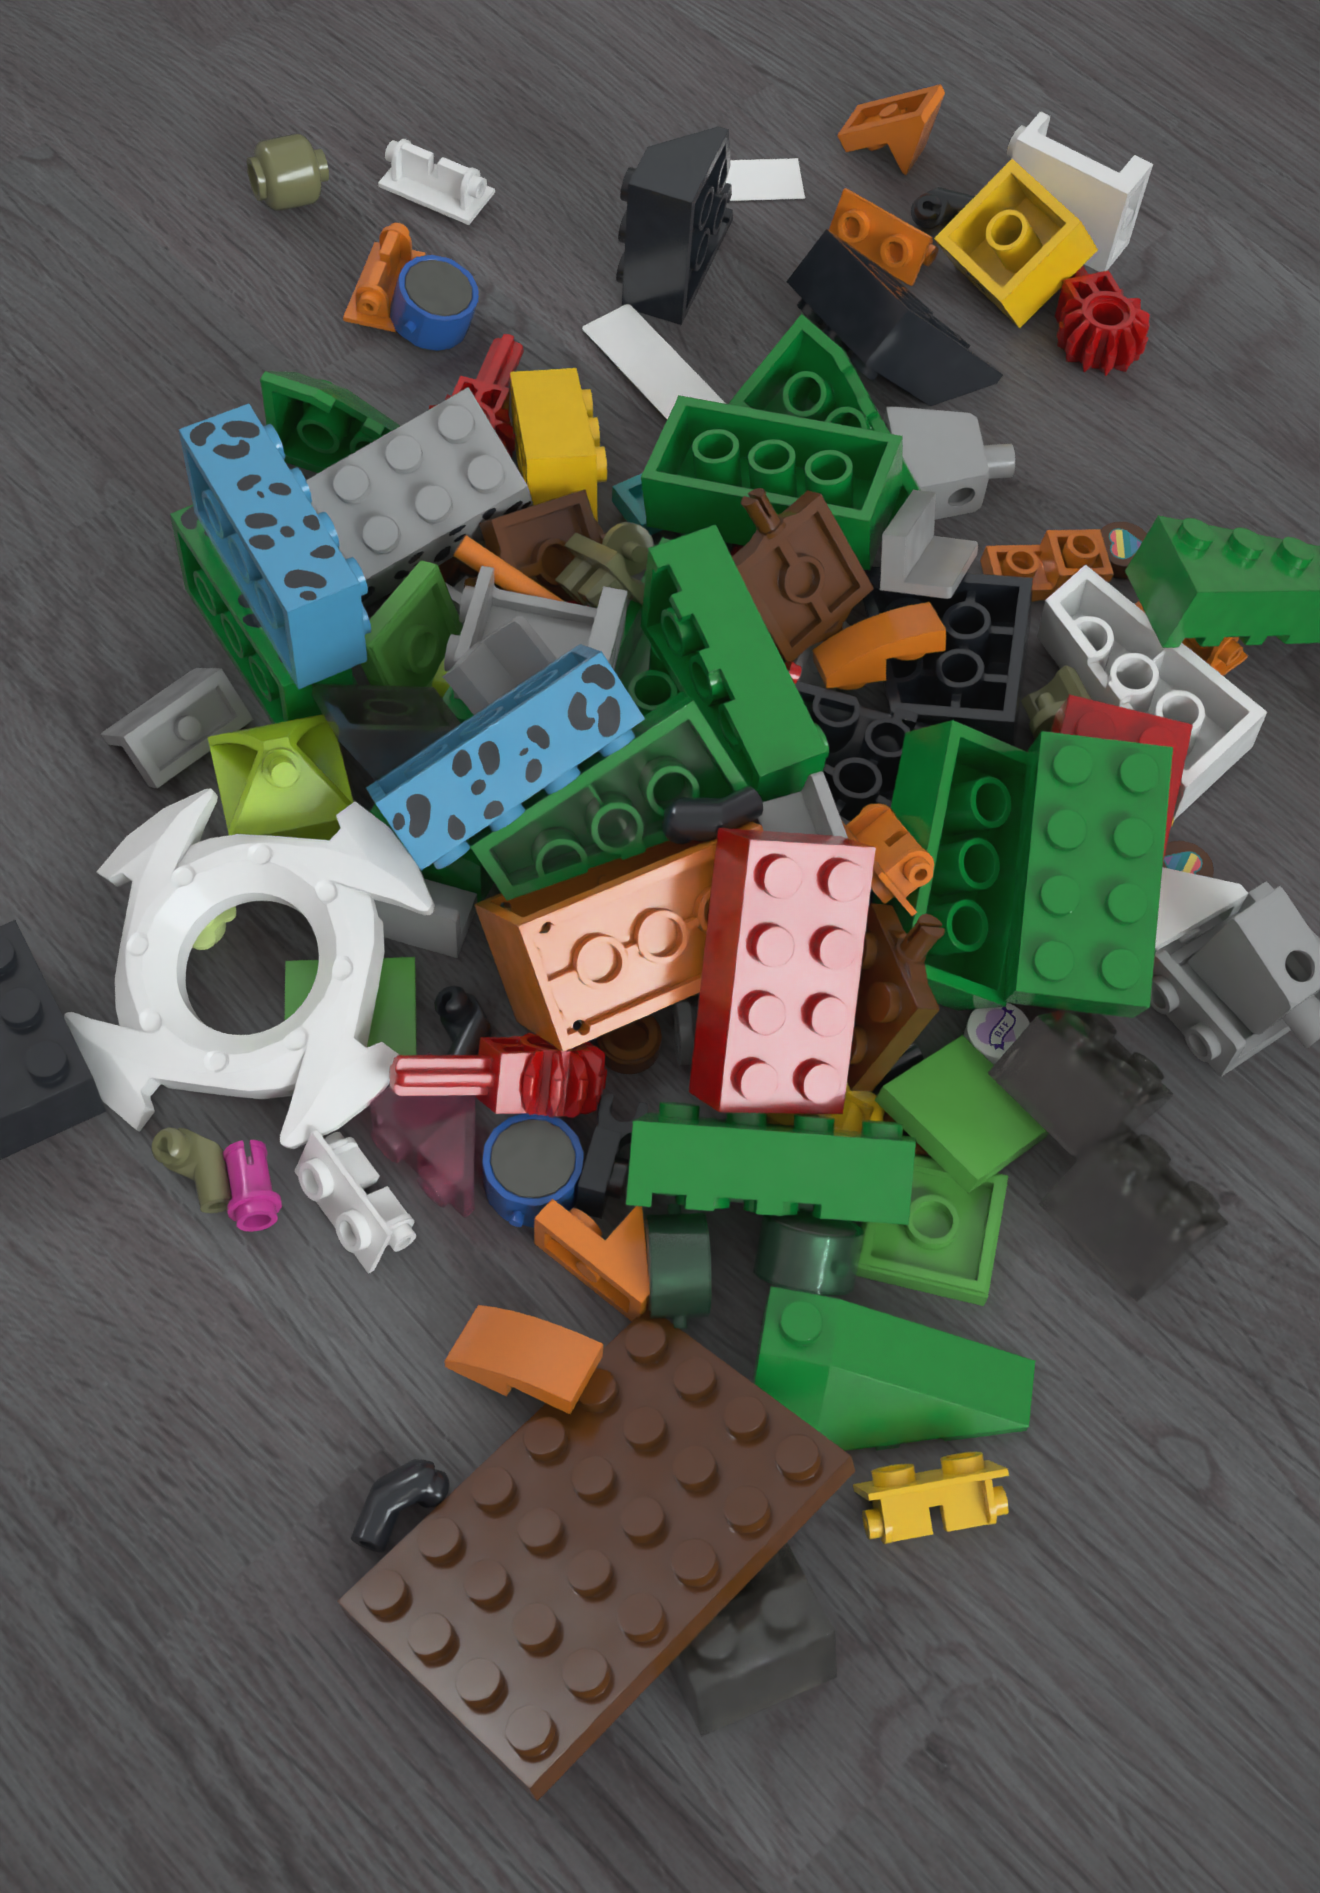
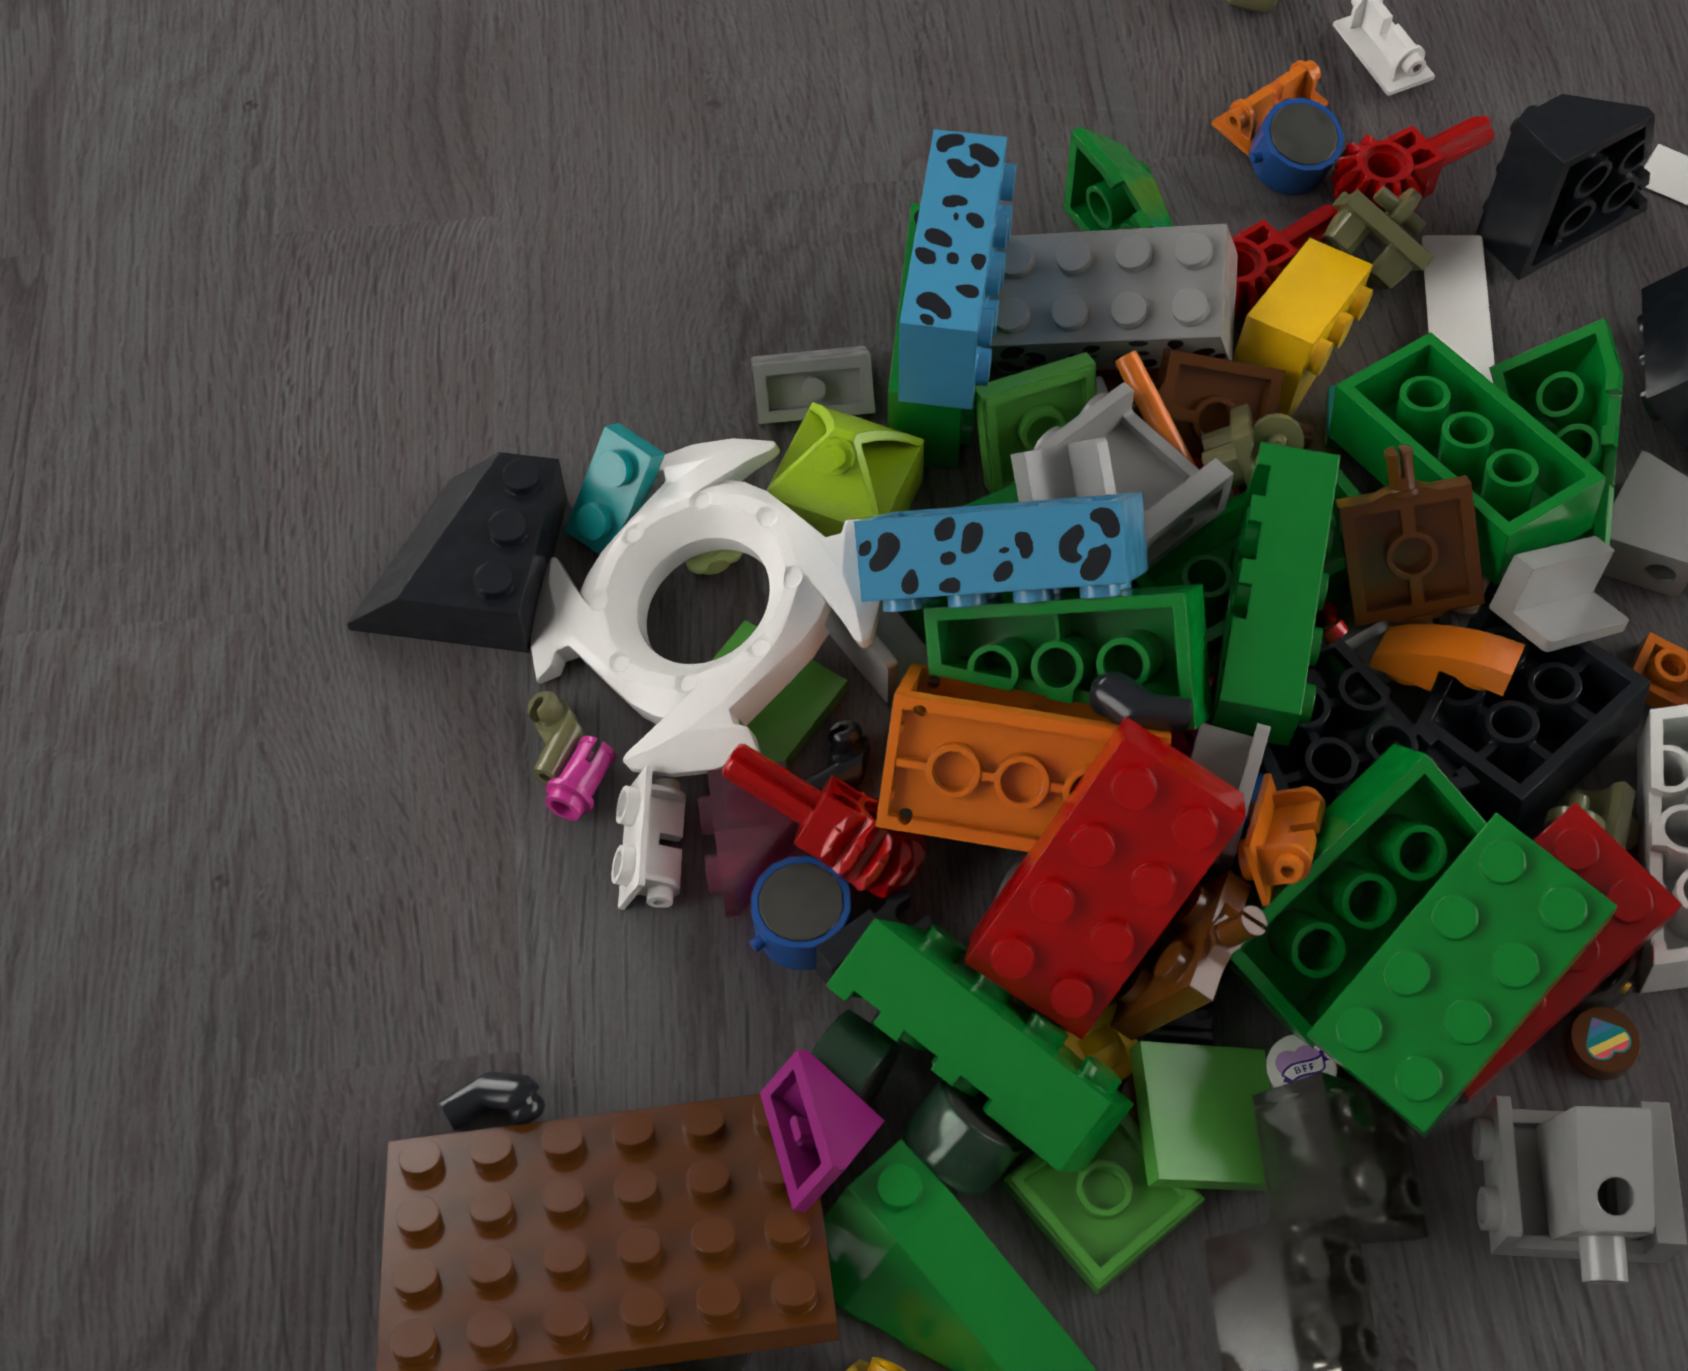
camera: 45 degrees right, 0 degrees up
clear smoke slope [312,684,461,781] -> none
orange slope [444,1305,603,1414] -> none
orange slope [534,1199,650,1322] -> none
reddish brown tile [596,1014,662,1074] -> none
white slope [1155,867,1248,954] -> none
none -> teal plate [564,423,666,555]
none -> magenta slope [760,1049,885,1213]
none -> olive hips [1323,186,1435,289]
none -> red gear [1331,115,1495,213]

